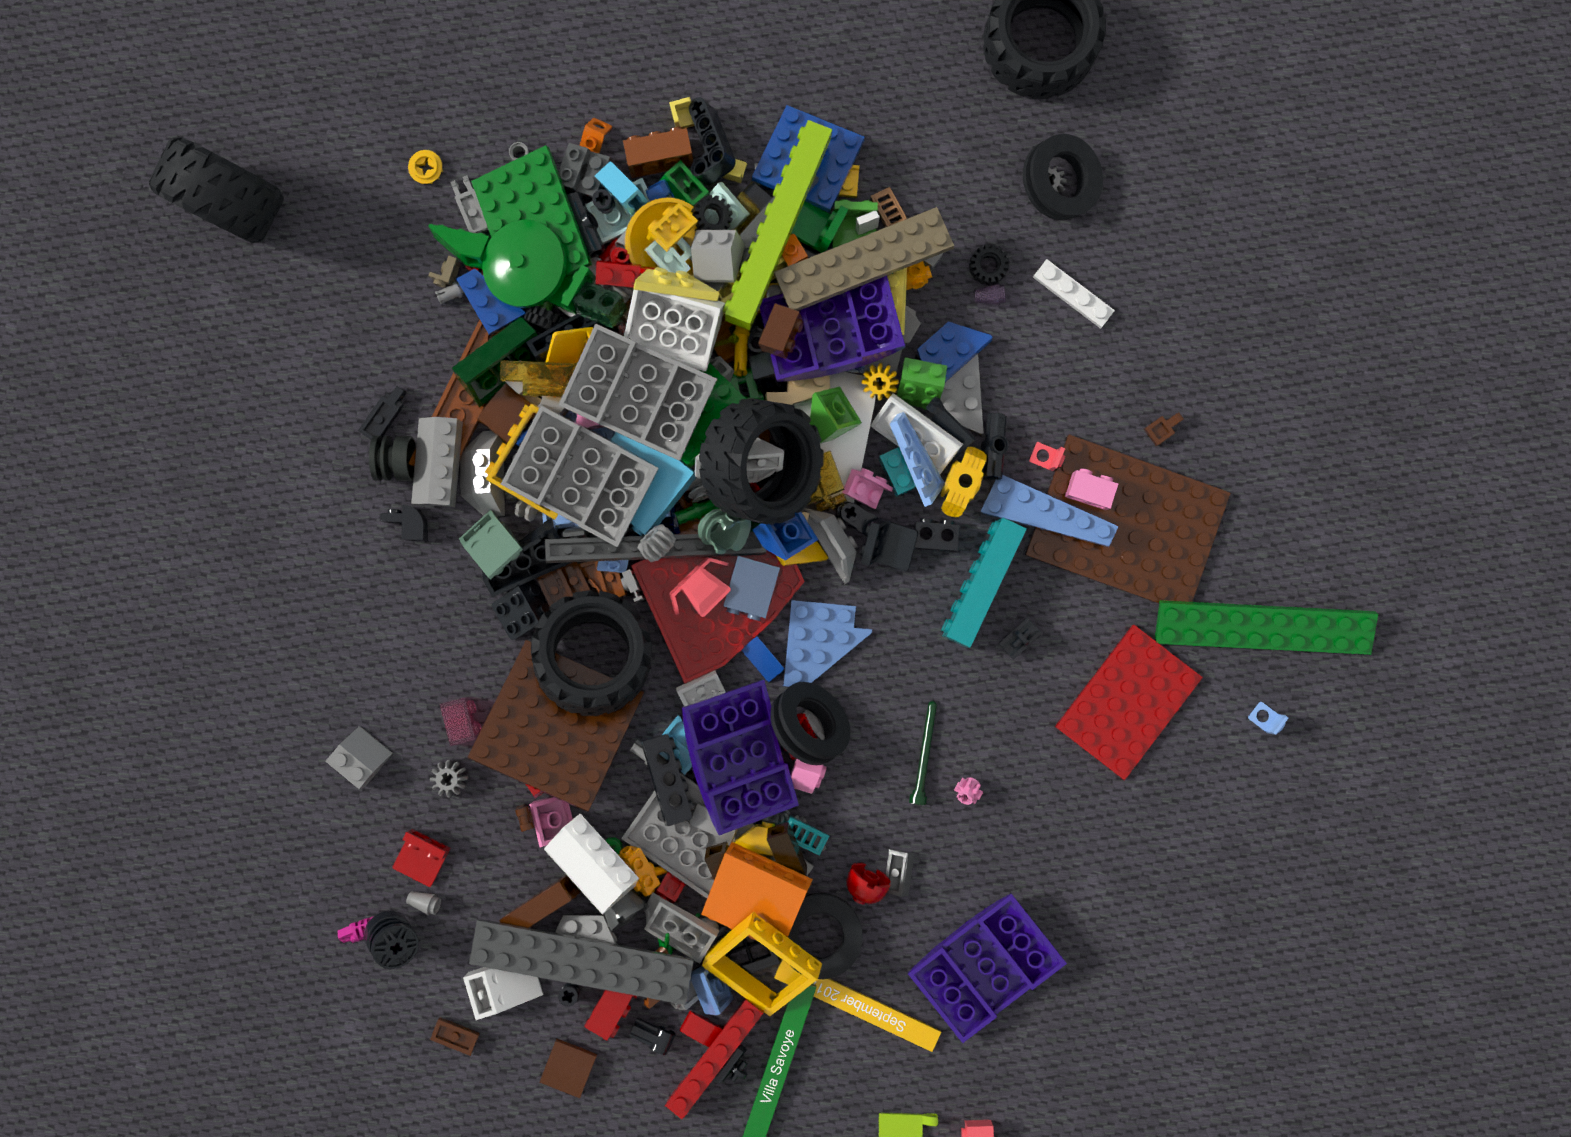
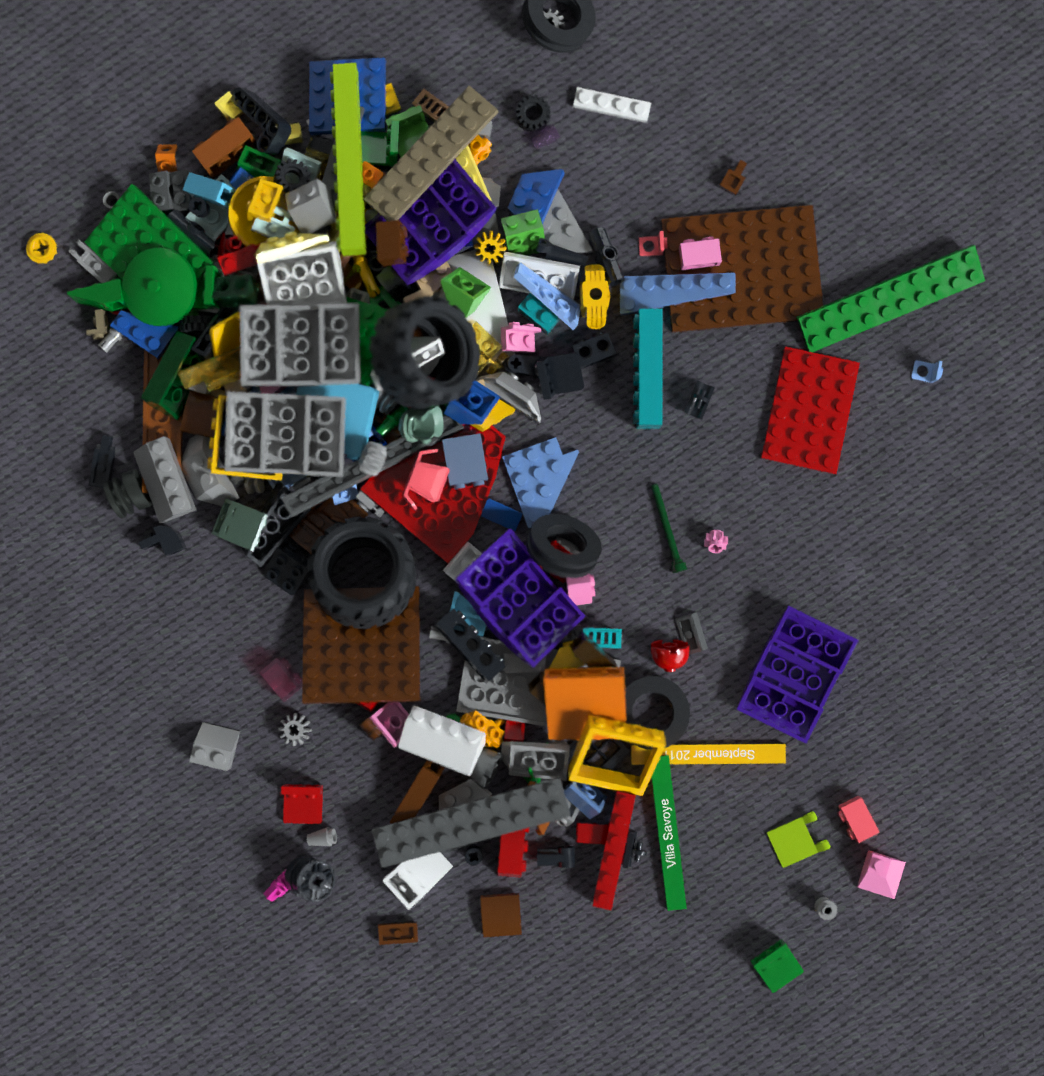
camera: 20 degrees left, 0 degrees up
white tile [855,211,879,235] -> none

